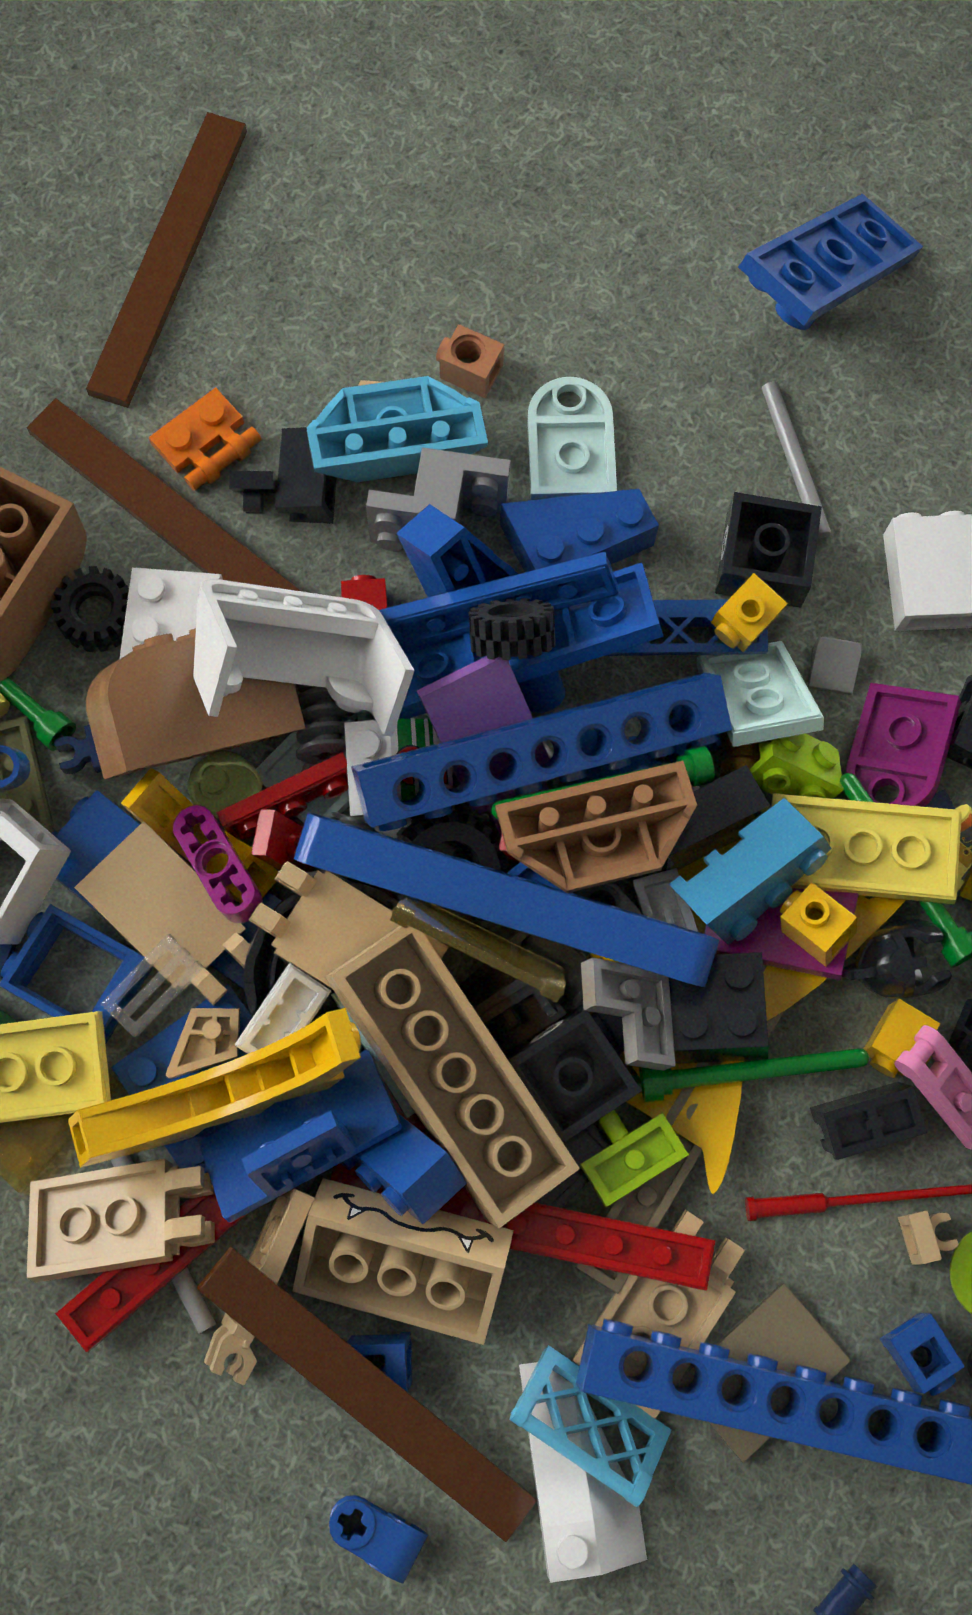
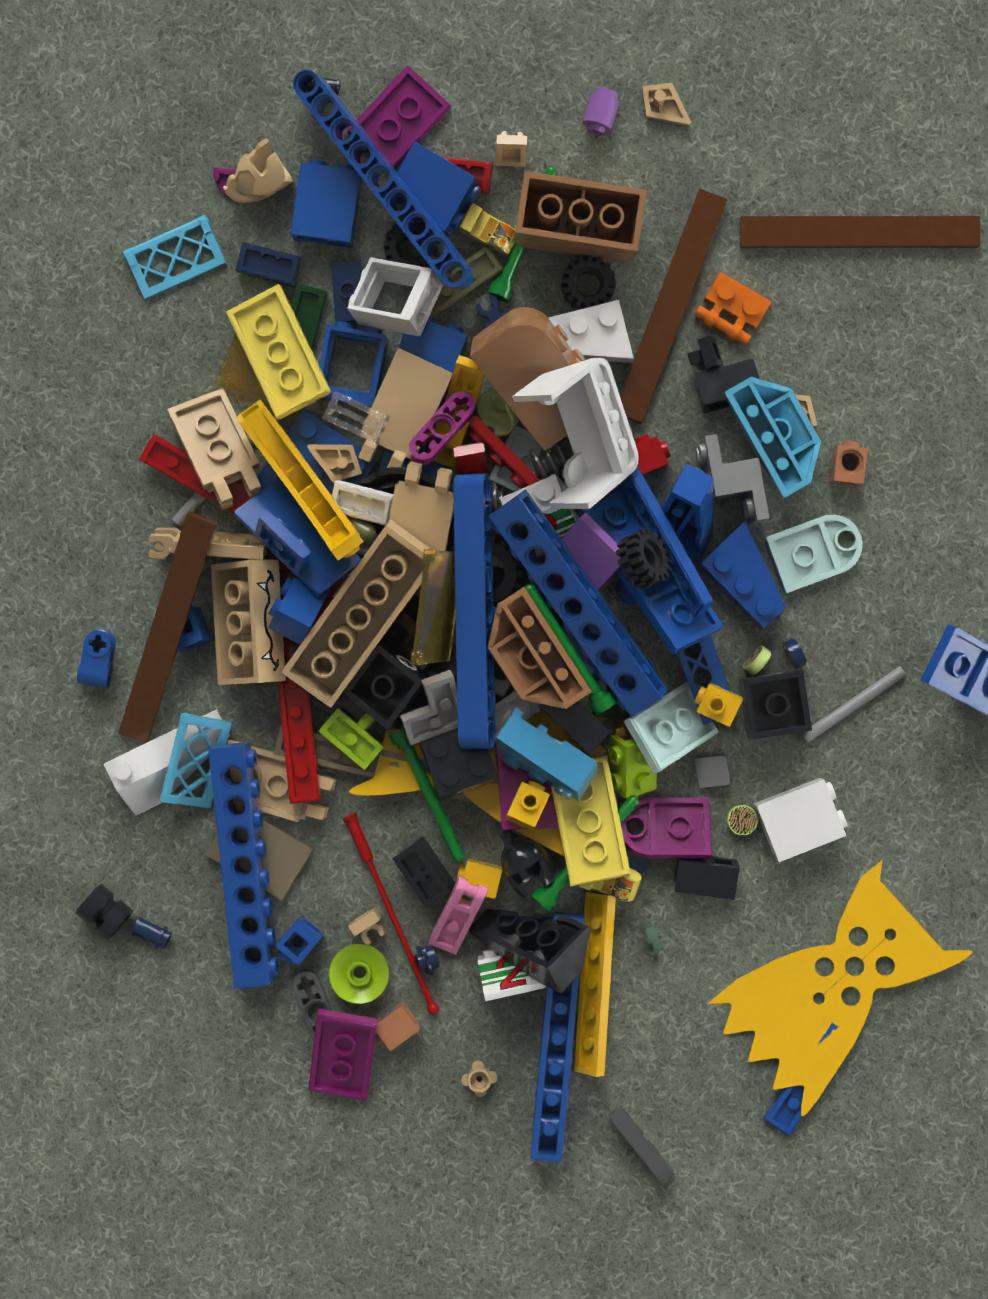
camera: 70 degrees right, 15 degrees up
none -> tile [727,805,758,835]
none -> yellowish green tile [743,645,771,675]
none -> dark blue tile [783,638,807,670]

